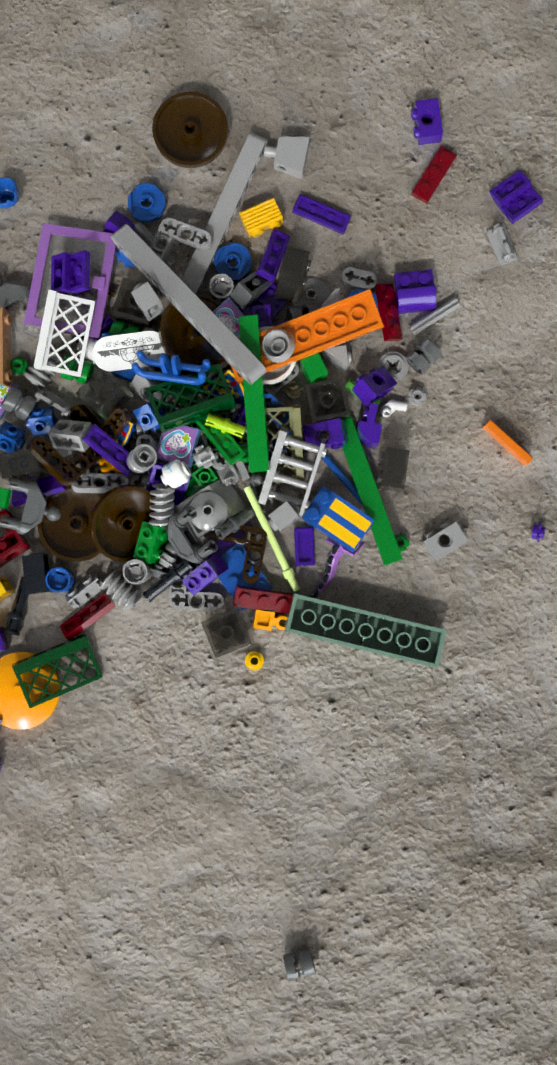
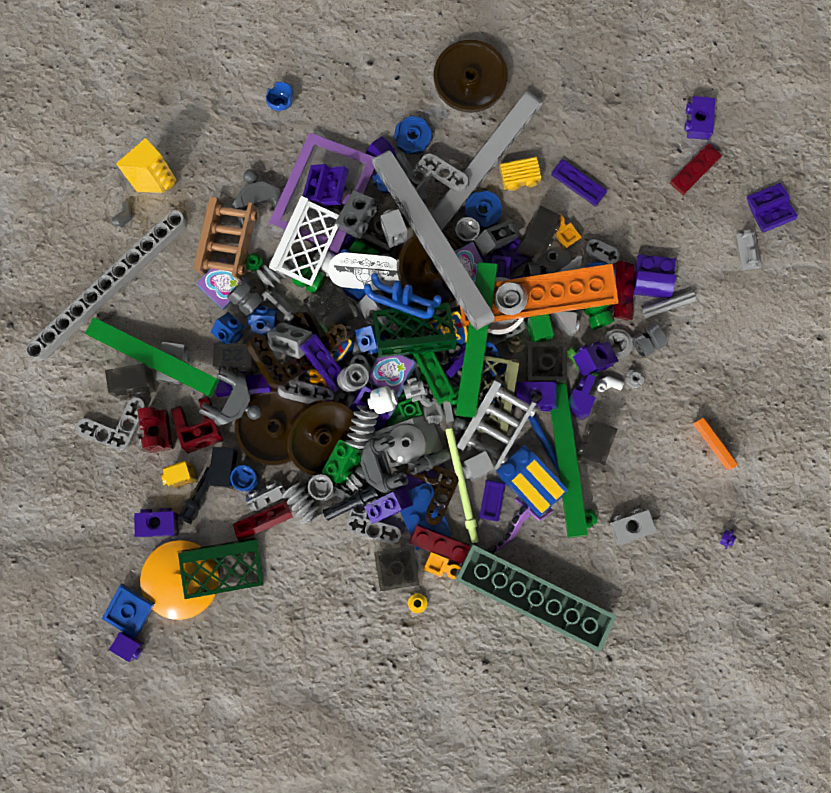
camera: 10 degrees right, 5 degrees down
lime pin [205,413,246,438] -> none
dark purple tile [256,228,291,282] -> none
light grey torso [264,136,309,179] -> none
none -> dark grey brick [335,190,378,239]
none -> light orange plate [550,214,582,250]
none -> green wheel [584,305,615,330]

